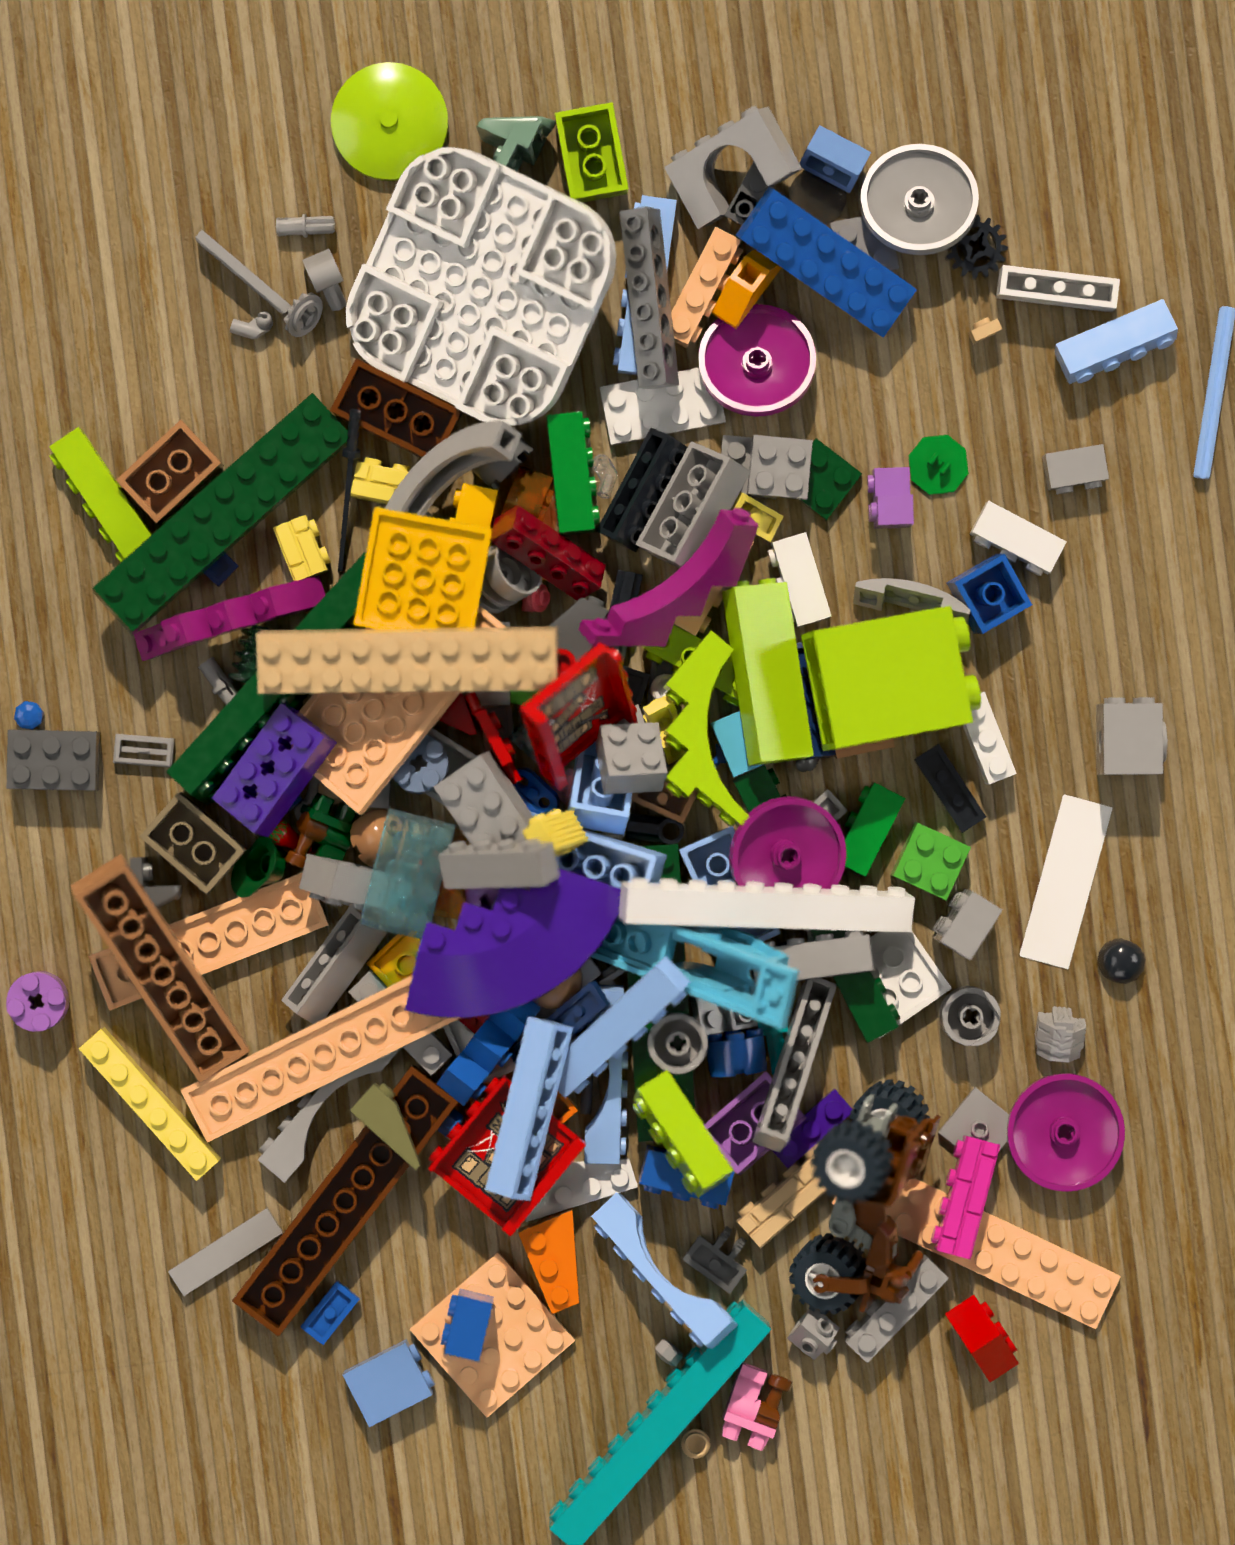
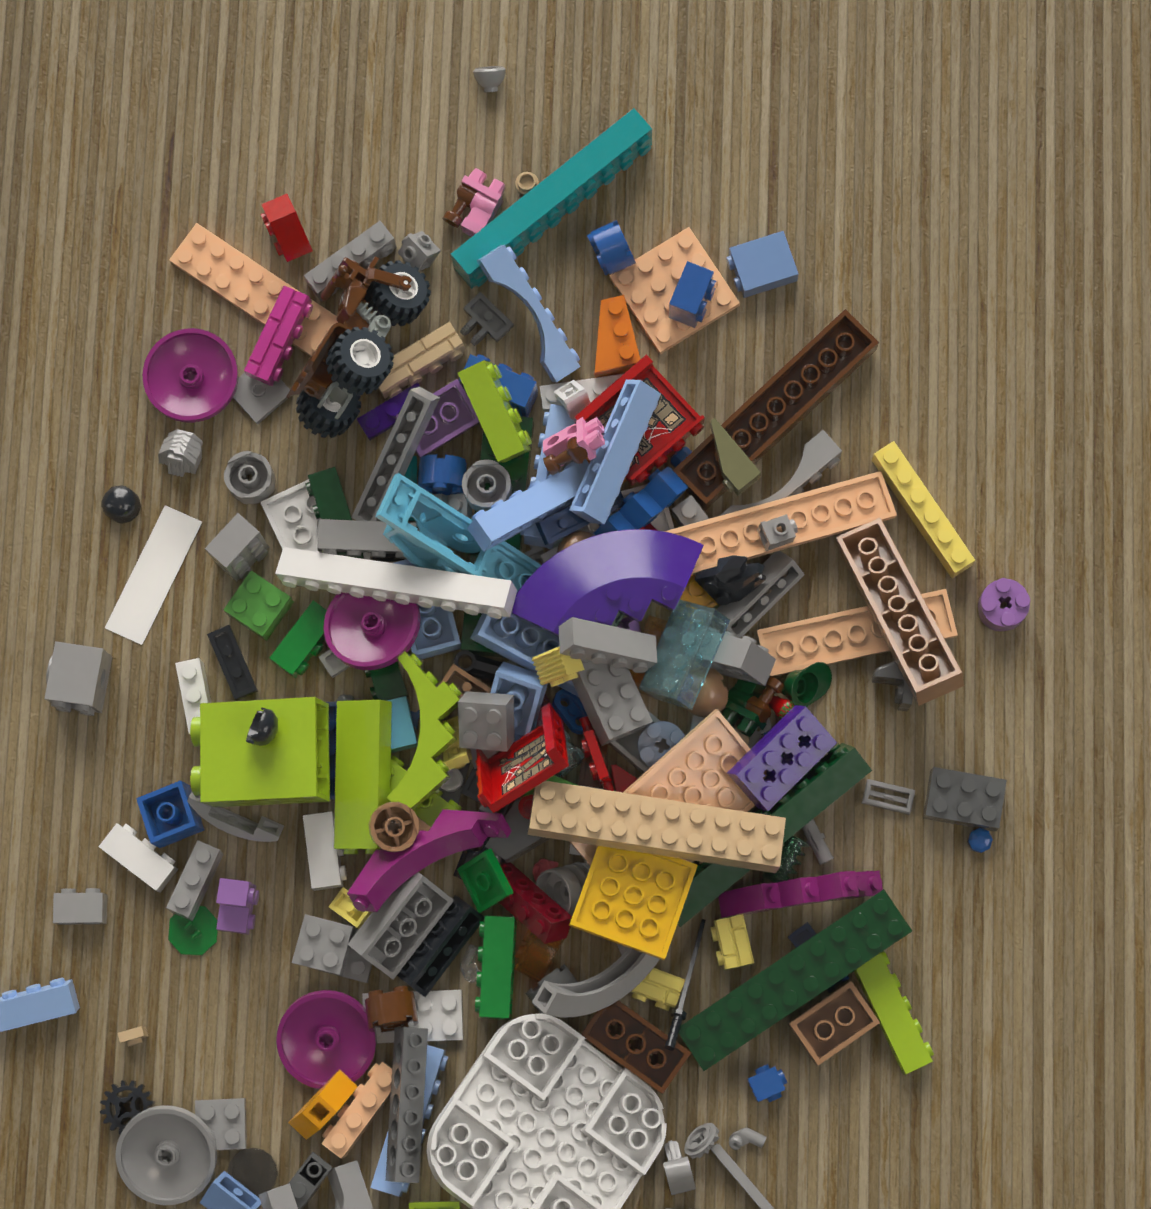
camera: 165 degrees left, 10 degrees down
dark tan brick [139,792,248,895] -> none
light grey tile [168,1207,283,1296] -> none
blue plate [300,1280,360,1345] -> none
yellow brick [449,483,499,528] -> none
light grey tile [655,1338,683,1366] -> none
blue brick [736,187,917,338] -> none
dark green plate [798,438,862,520] -> none
white brick [996,265,1120,312] -> none
none -> light grey brick [166,840,224,921]
none -> black hair [246,707,278,746]
none -> reddish brown brick [365,986,419,1032]
none -> medium nougat cylinder [368,802,419,852]
none -> green plate [457,848,514,913]
none -> bright pink hips [543,417,605,475]
none -> white slope [553,380,590,420]
none -> blue brick [587,220,636,276]
none -> black plate [695,555,766,605]
none -> blue brick [747,1064,787,1102]
none -> light grey brick [757,514,798,551]

